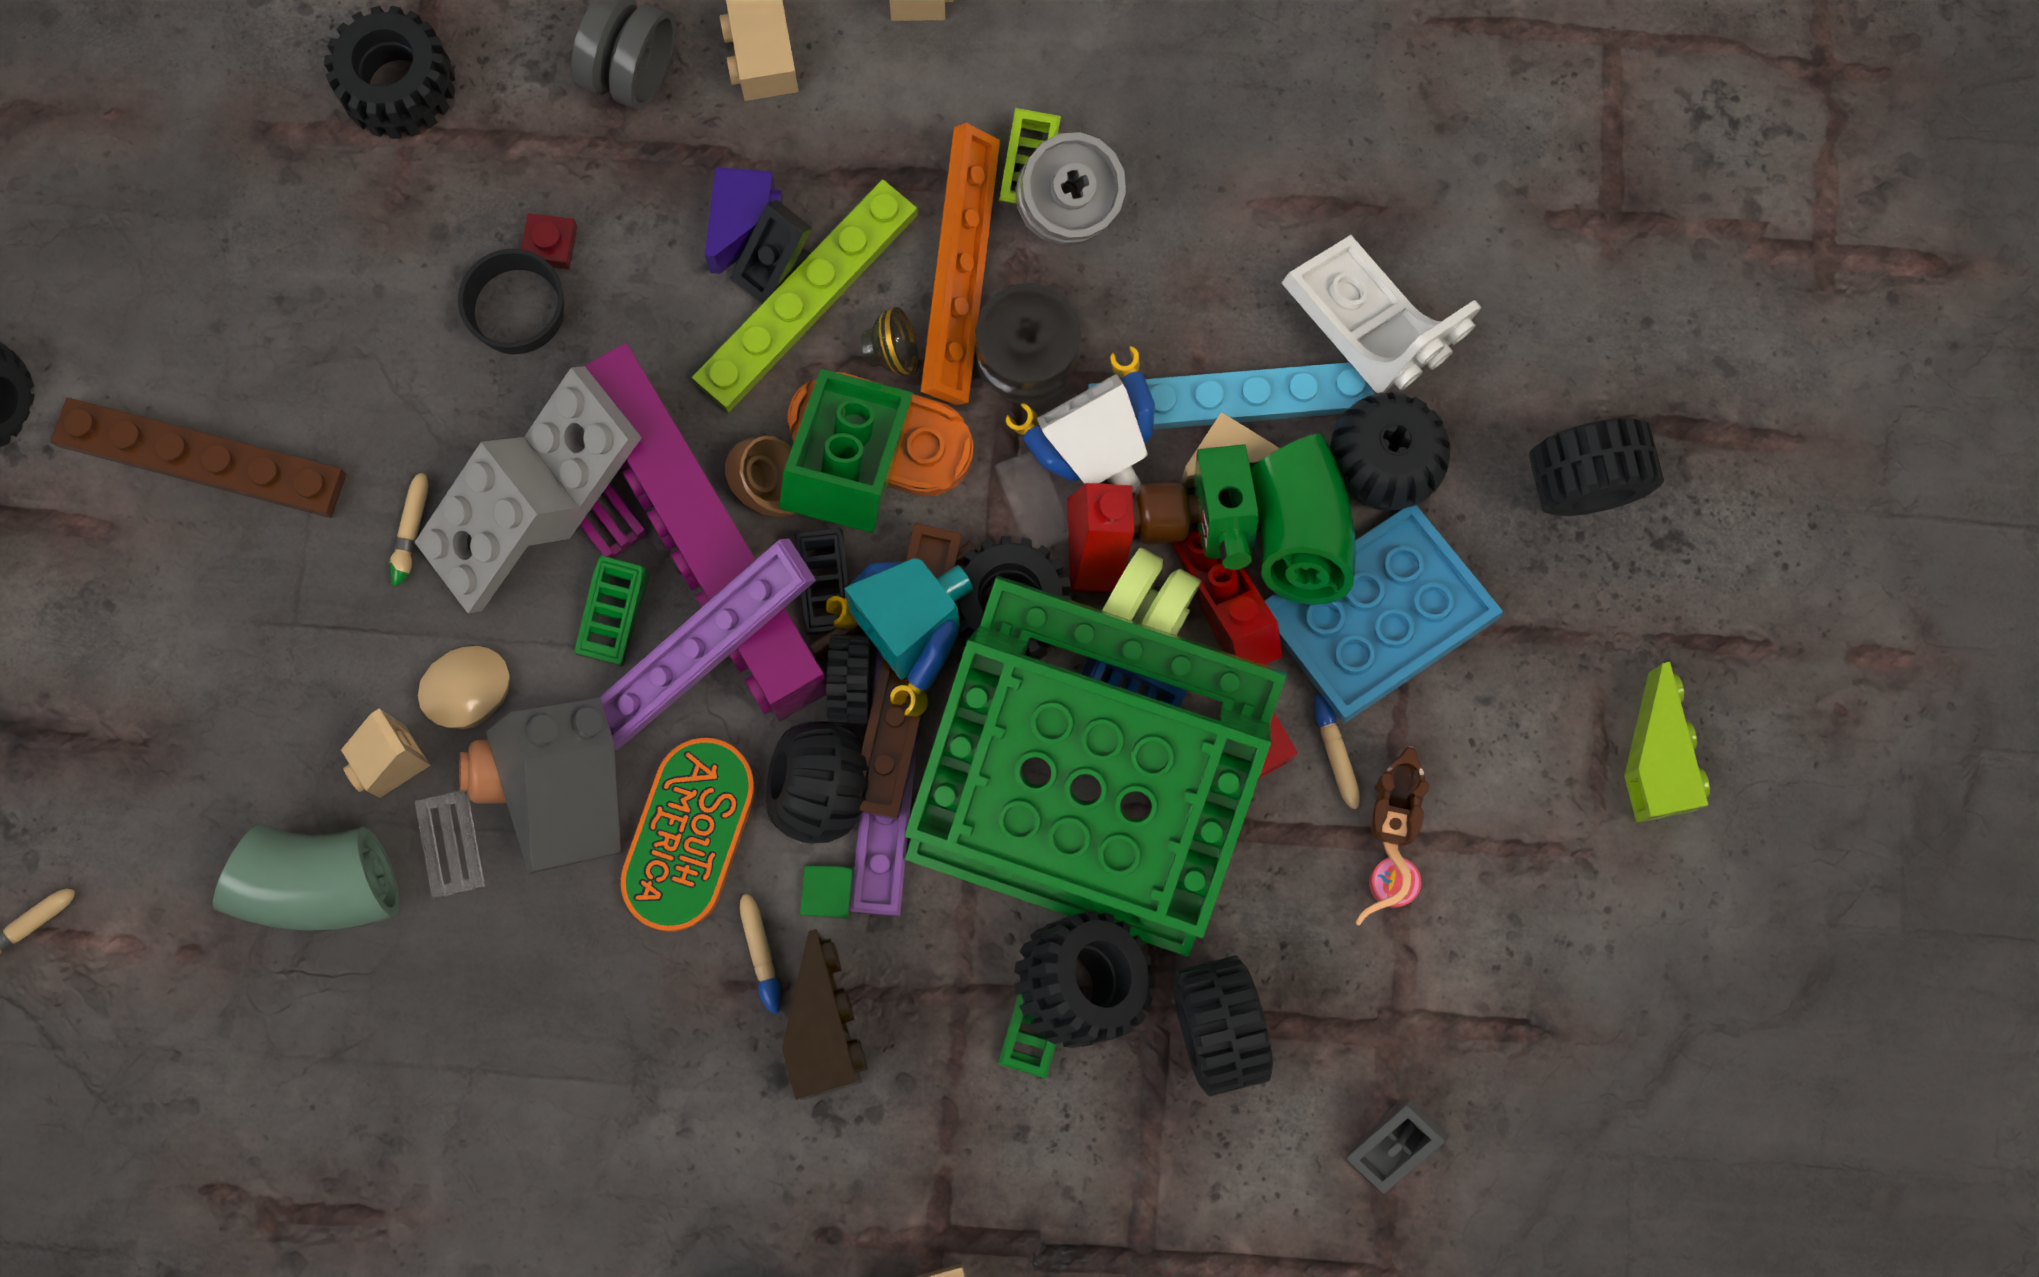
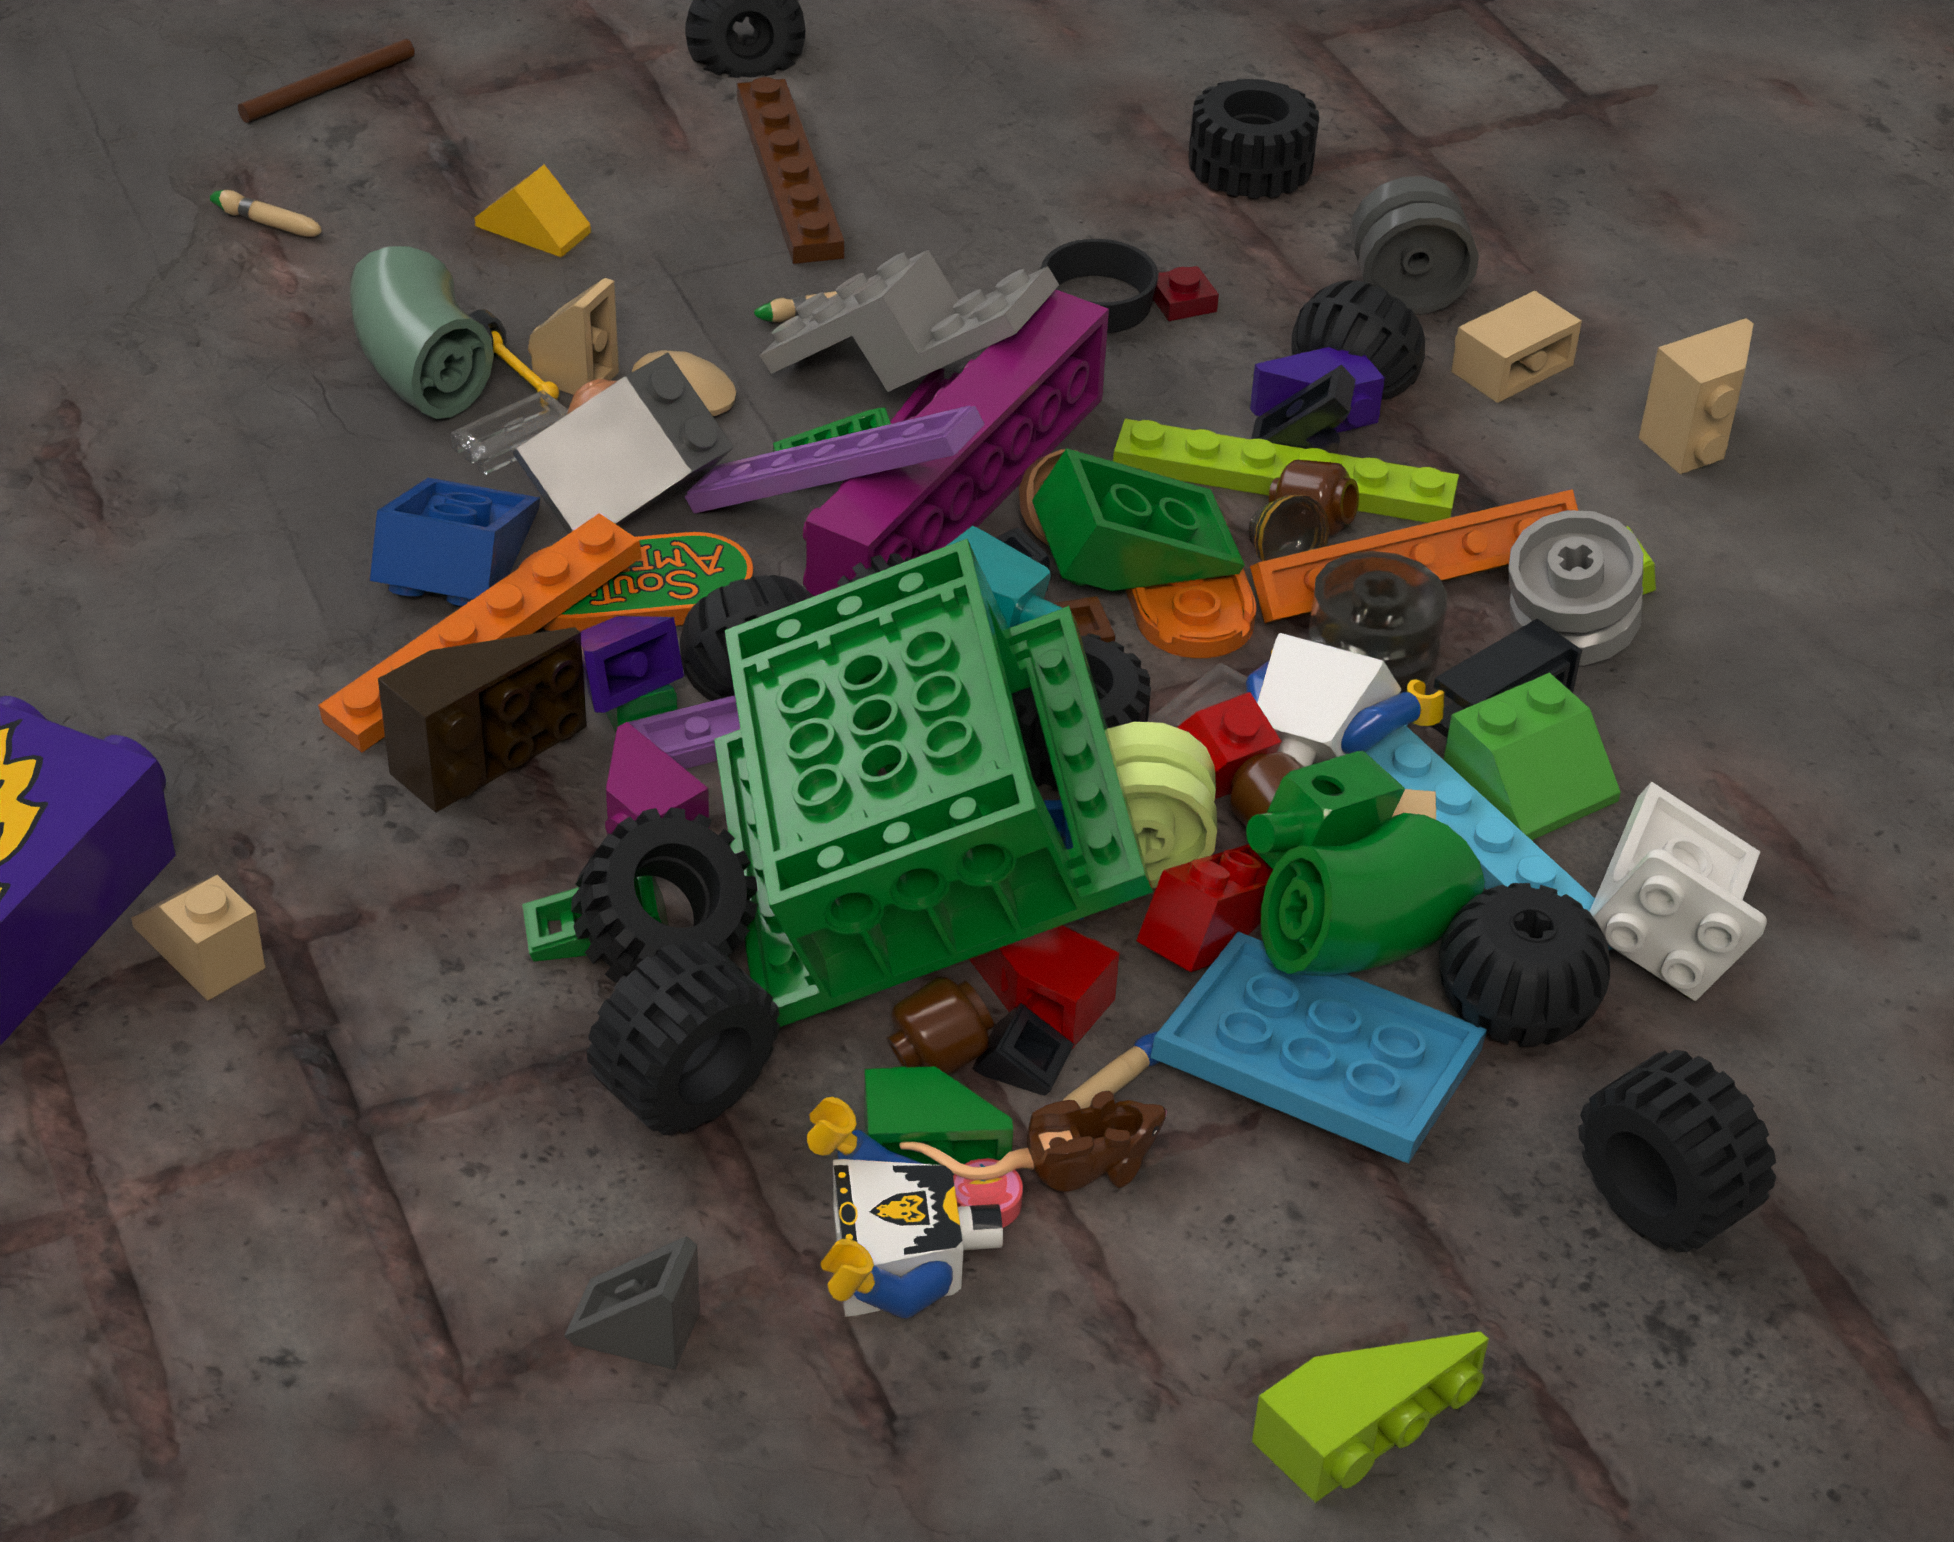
camera: 65 degrees right, 35 degrees down
none -> orange plate [318,513,642,753]
none -> blue slope [370,477,540,606]
none -> yellow hinge [469,309,559,404]
none -> yellow slope [475,164,591,257]
none -> dark purple slope [580,616,684,713]
none -> magenta slope [605,722,710,835]
none -> torso [807,1097,1003,1319]
none -> green slope [864,1067,1013,1175]
none -> reddish brown head [887,977,994,1075]
none -> black slope [972,1003,1074,1096]
none -> reddish brown head [1269,460,1359,537]
none -> black wheel [1291,280,1425,400]
none -> black window [1431,619,1582,738]
none -> bright green slope [1444,673,1621,840]

